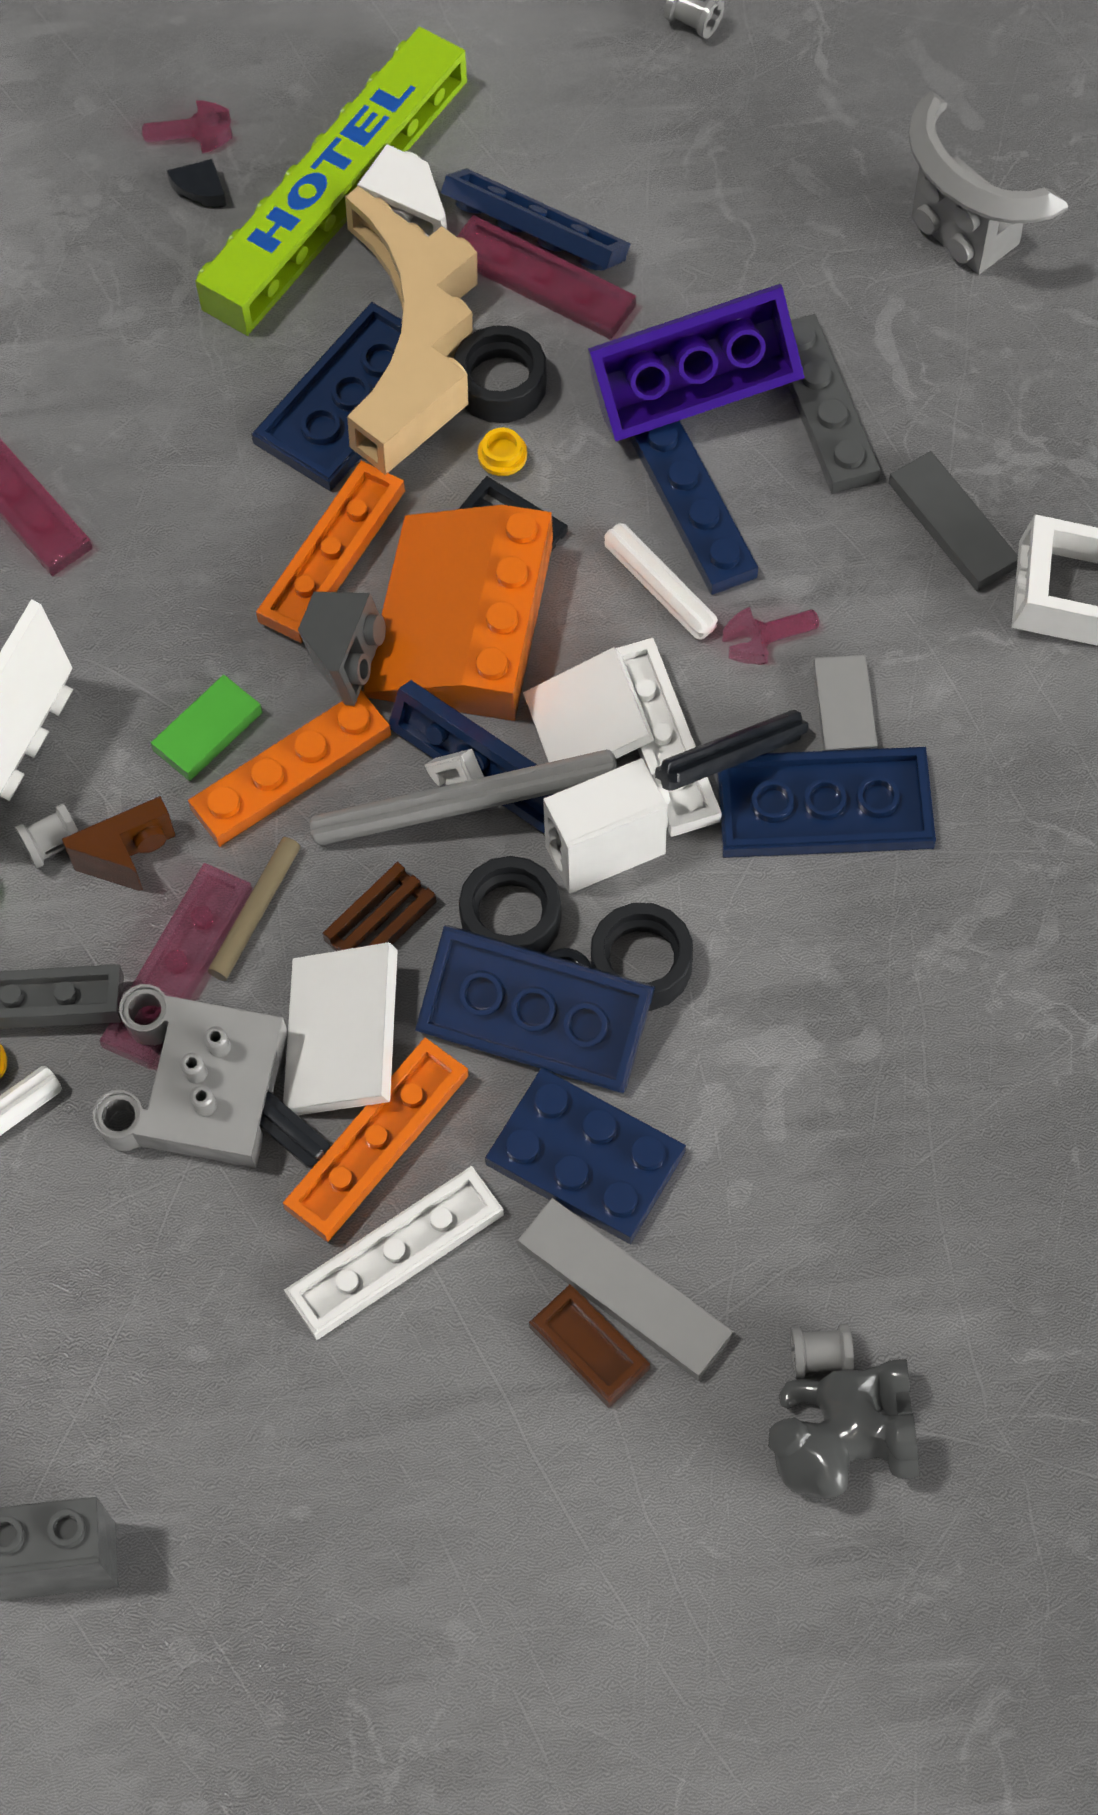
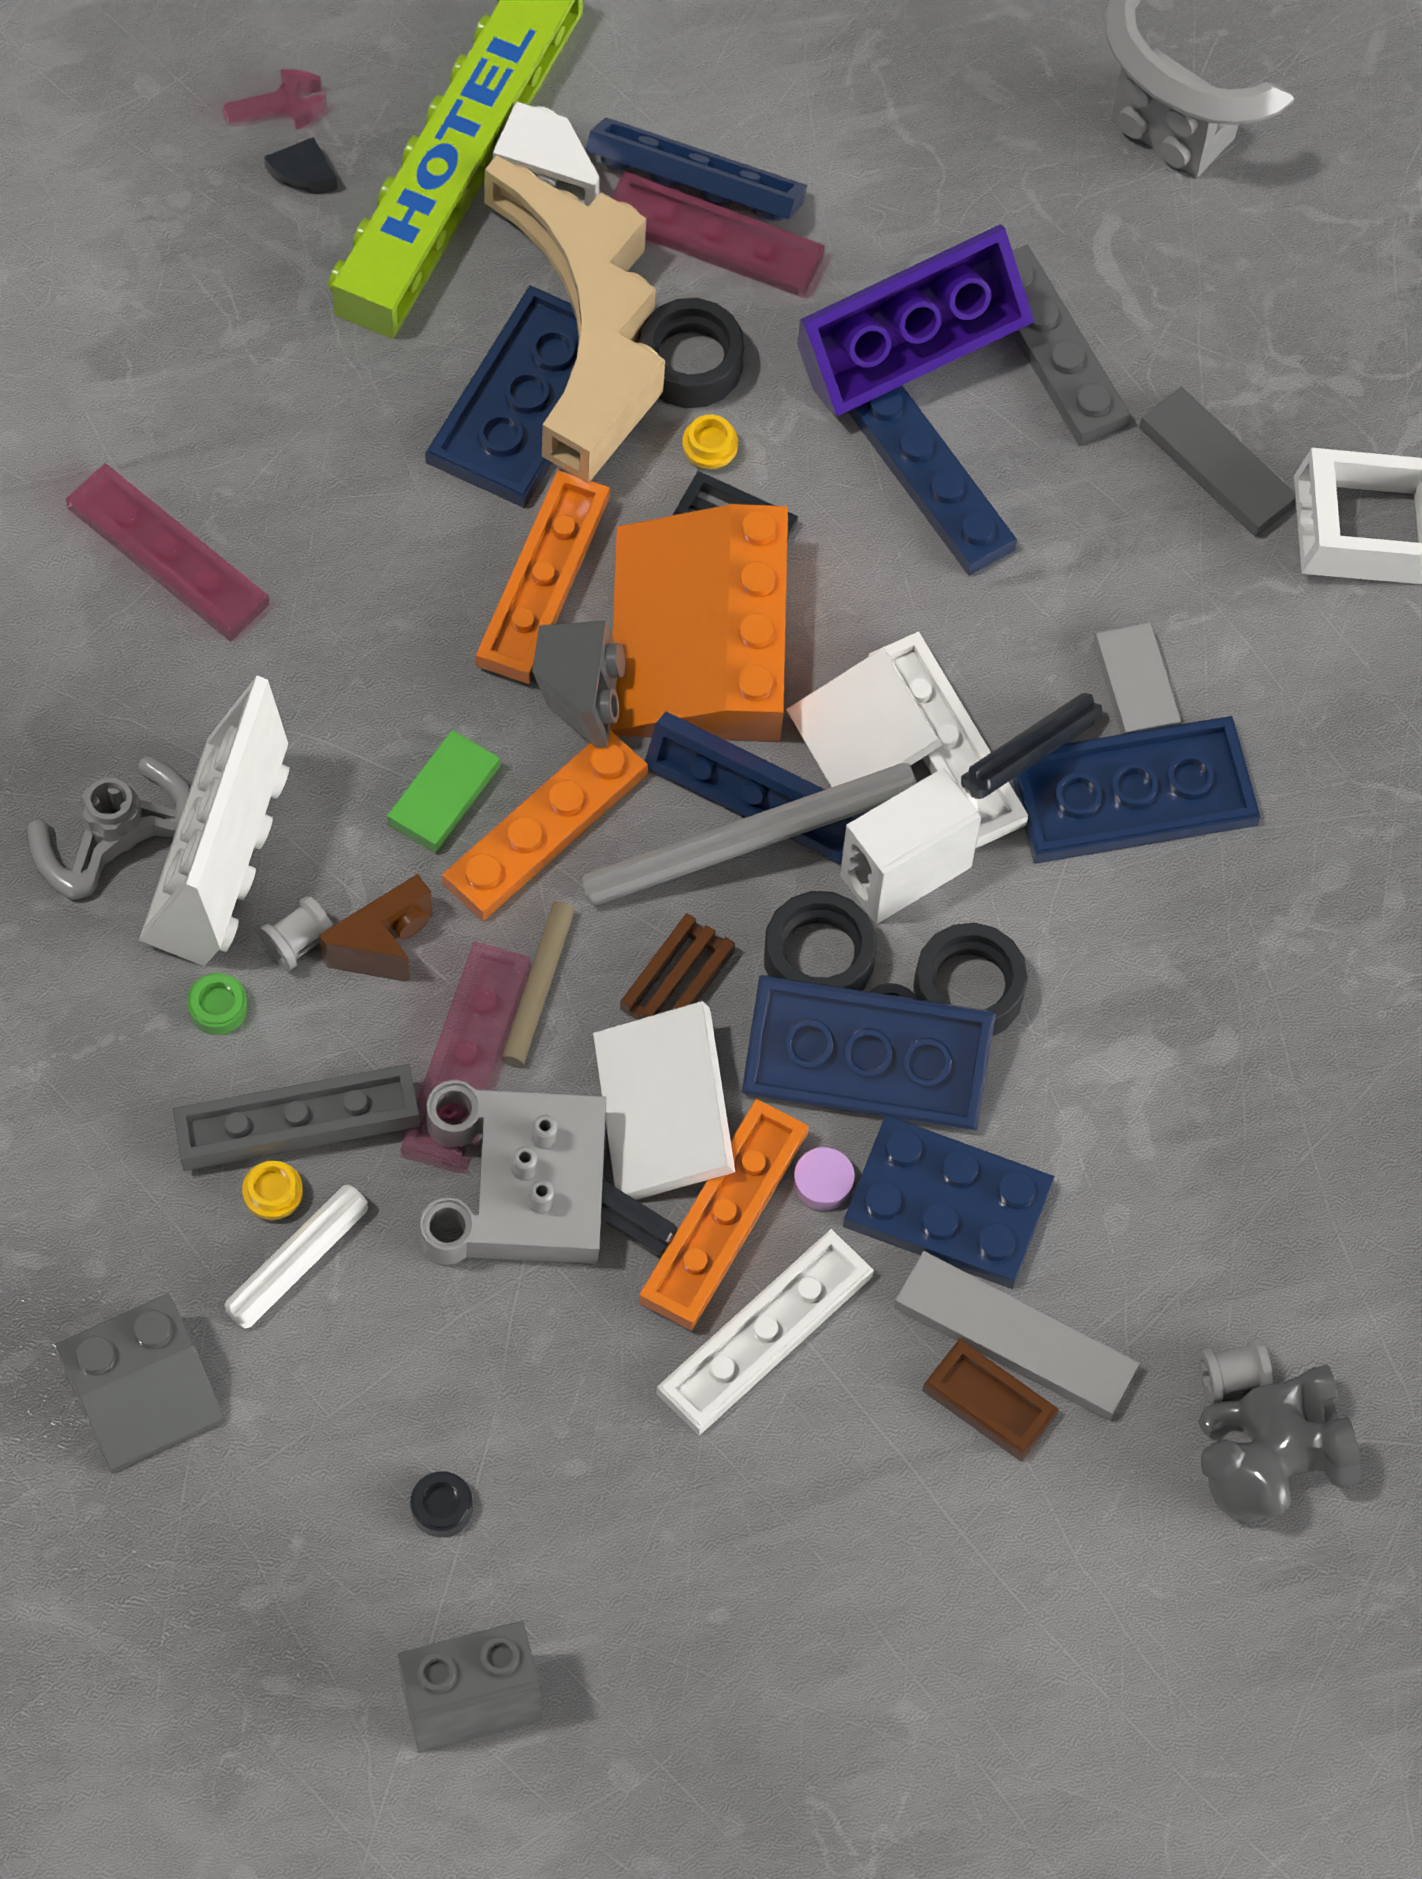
camera: 15 degrees left, 0 degrees up
white tile [424,749,484,787] -> none
white axle [604,523,717,640] -> none
clear pink bar [722,607,819,665] -> none
none -> black tile [410,1471,473,1538]
none -> lavender tile [794,1147,855,1211]

